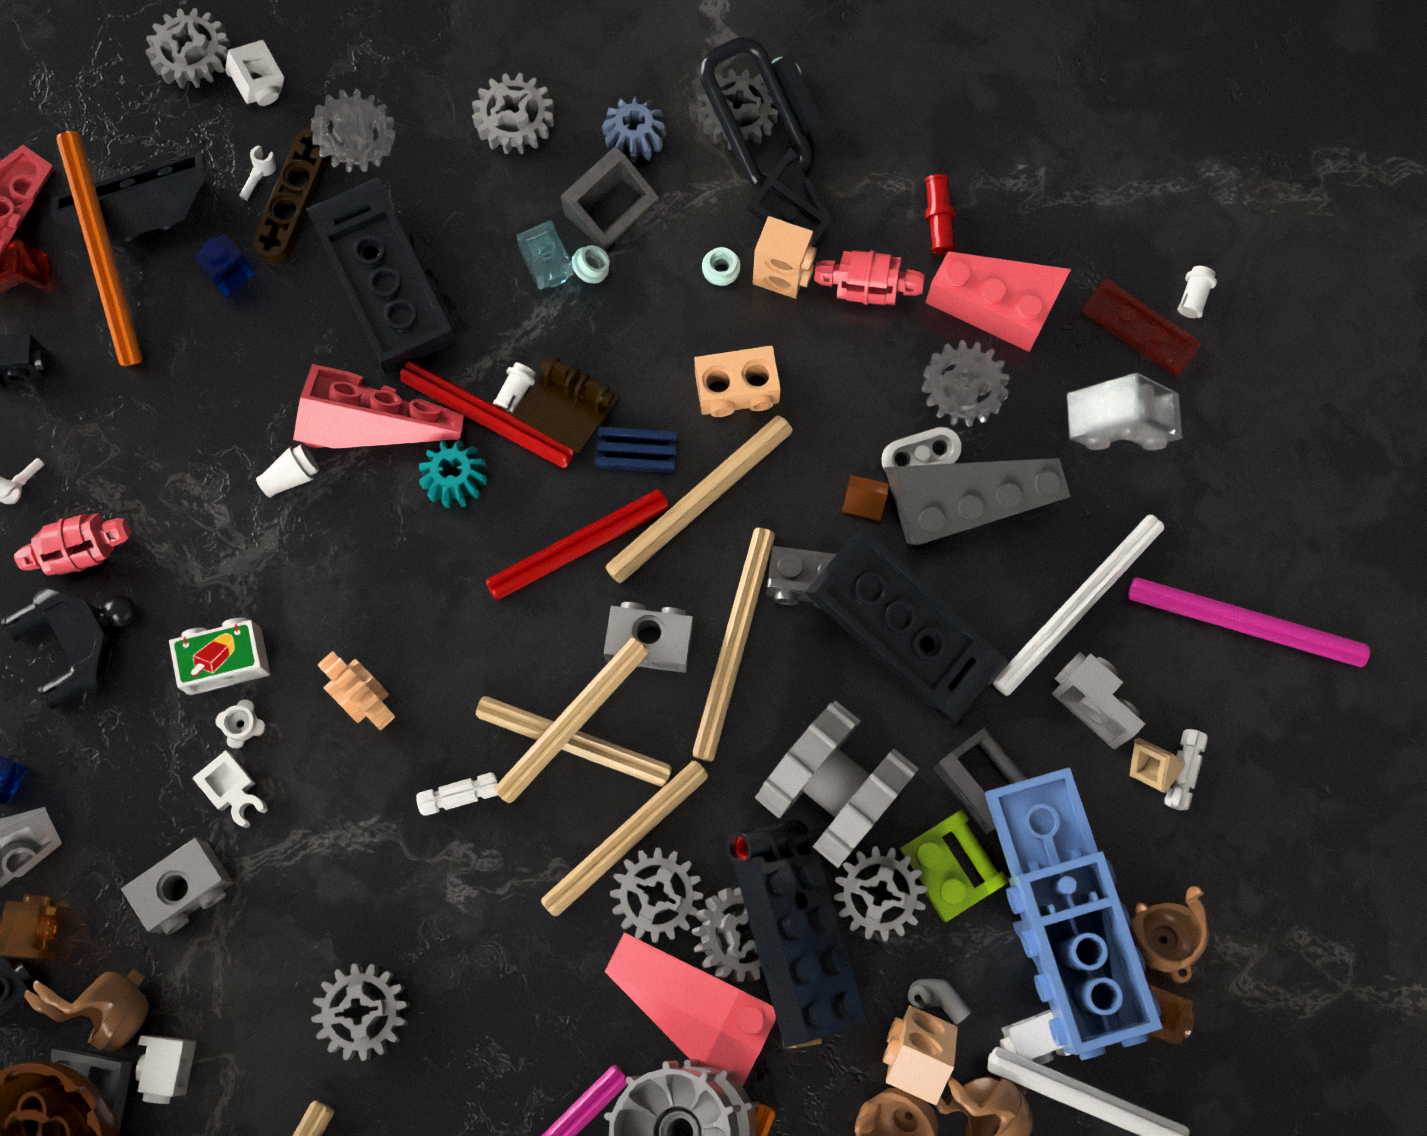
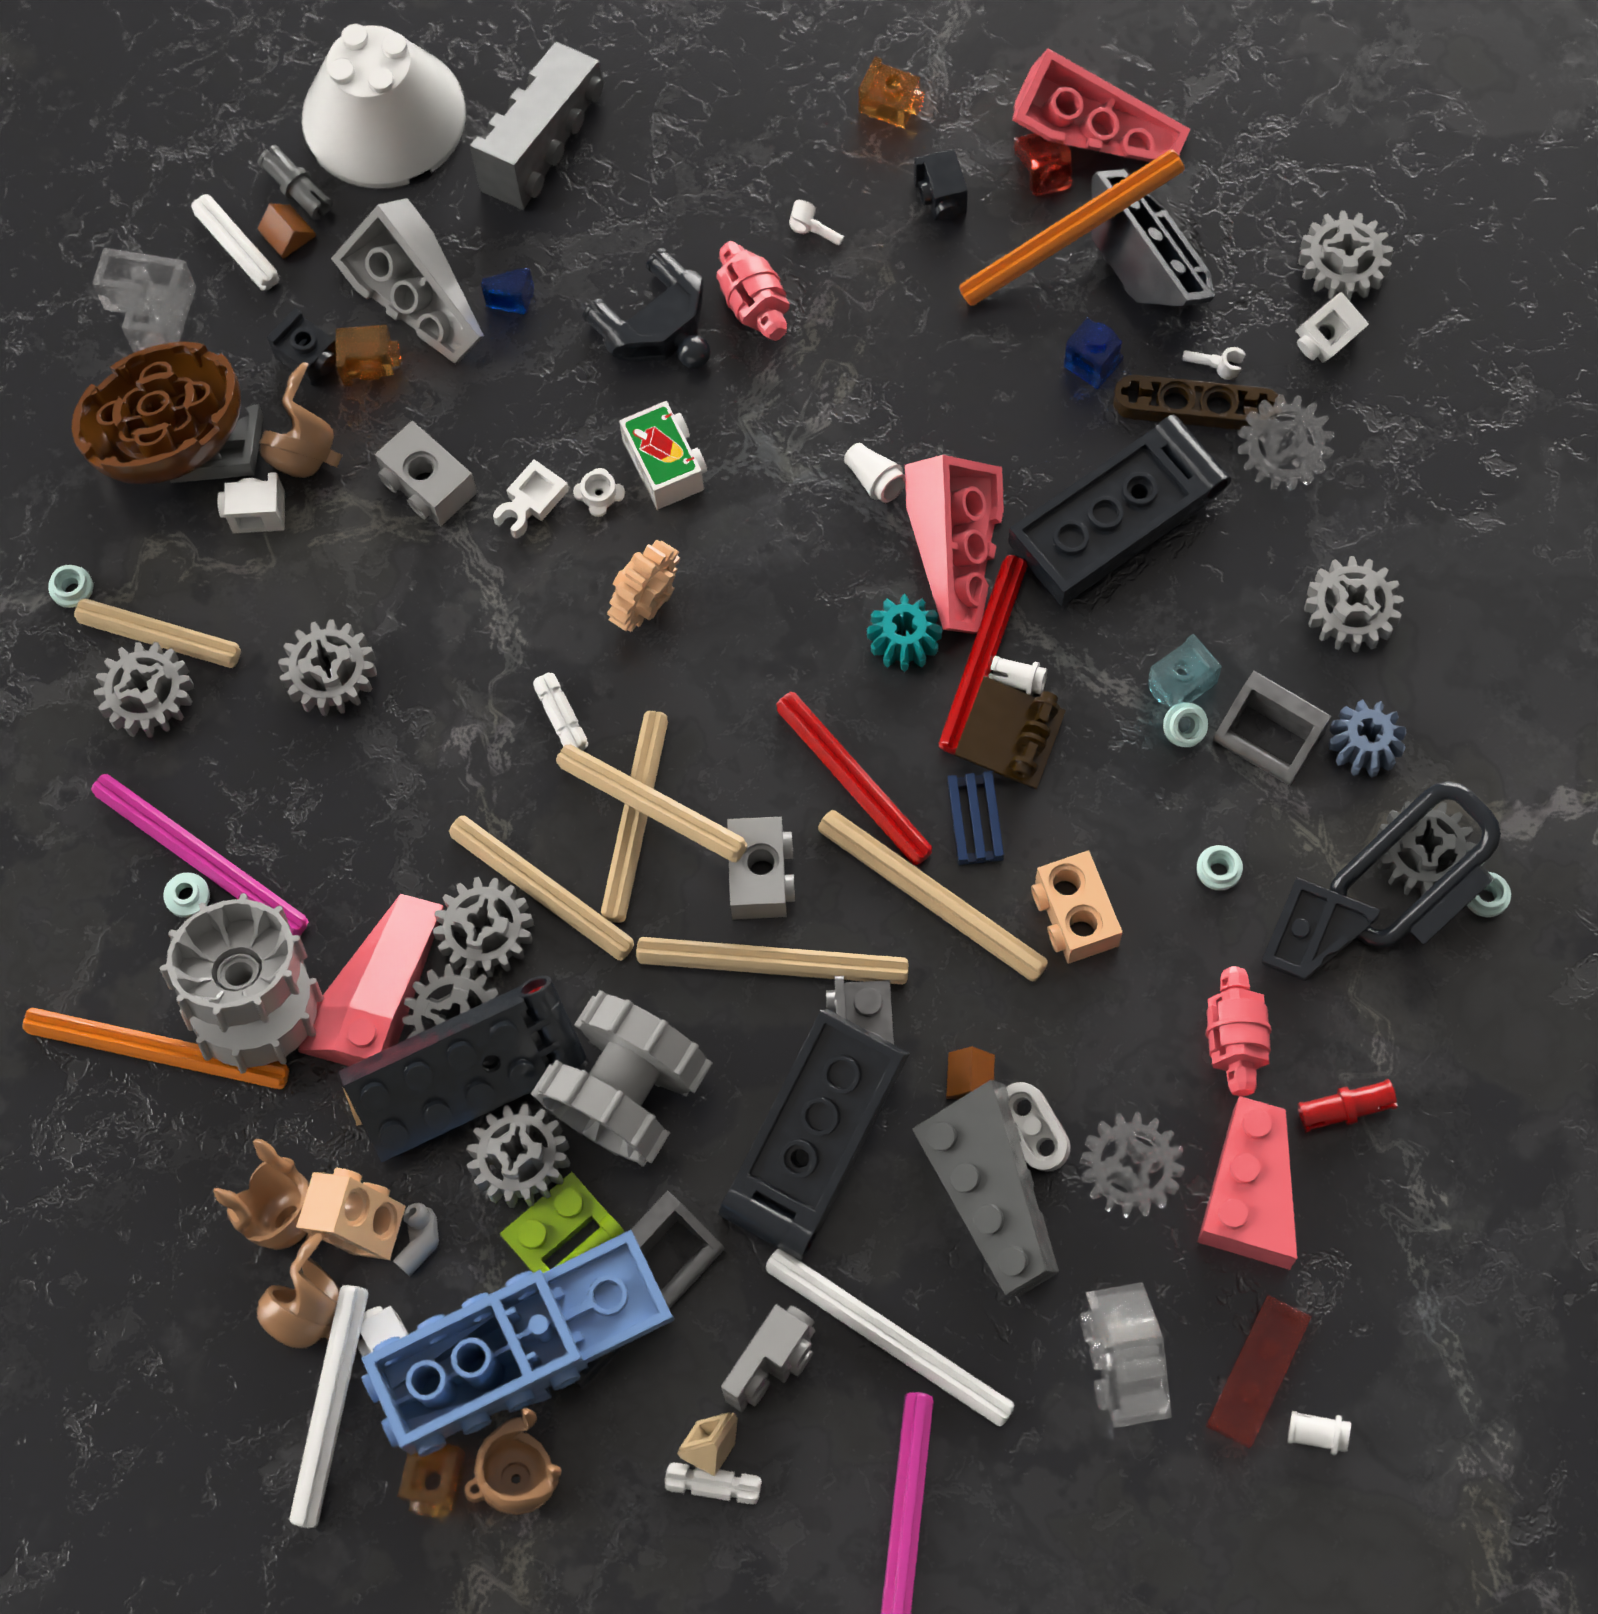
camera: 85 degrees right, 5 degrees down
light nougat brick [753,216,817,299] -> none

